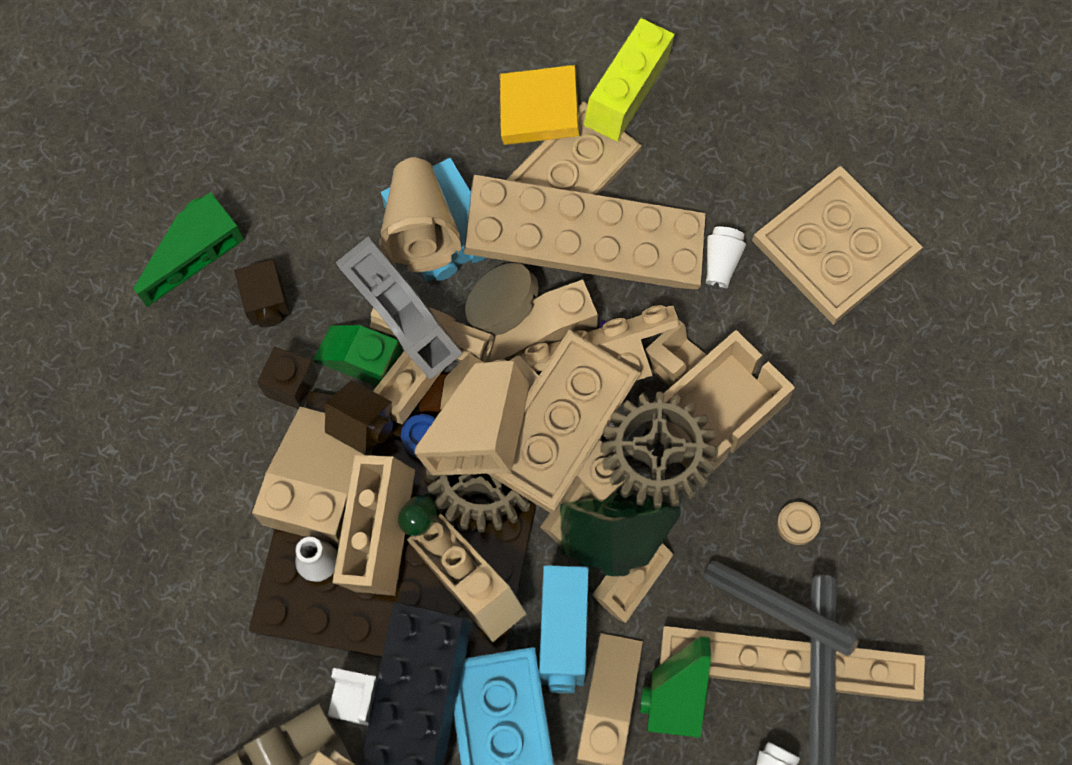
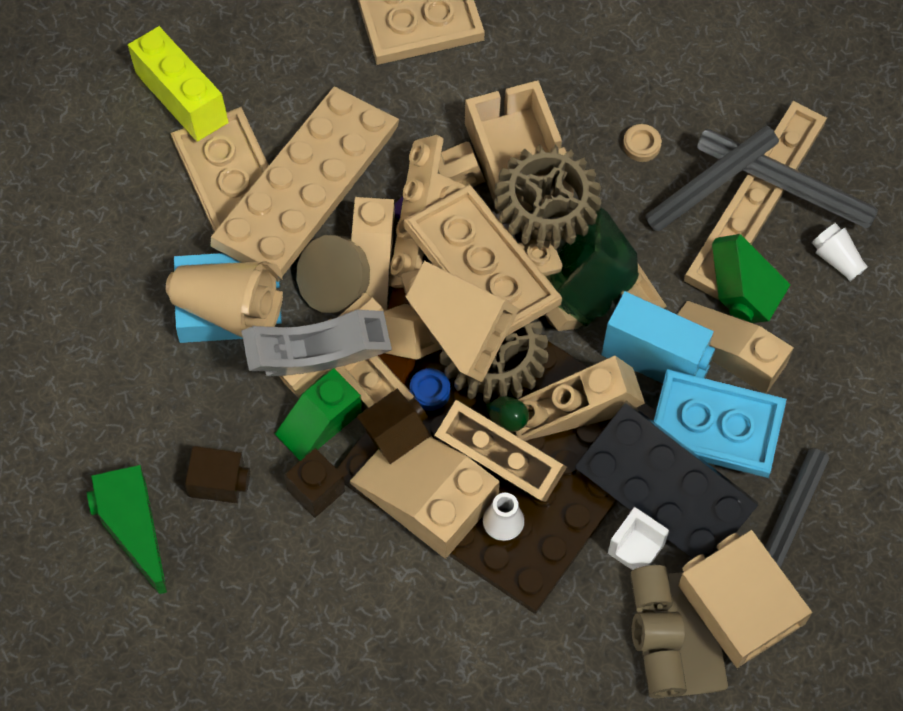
camera: 70 degrees left, 5 degrees down
yellow tile [500,65,580,145] -> none
white cone [705,227,746,288] -> none

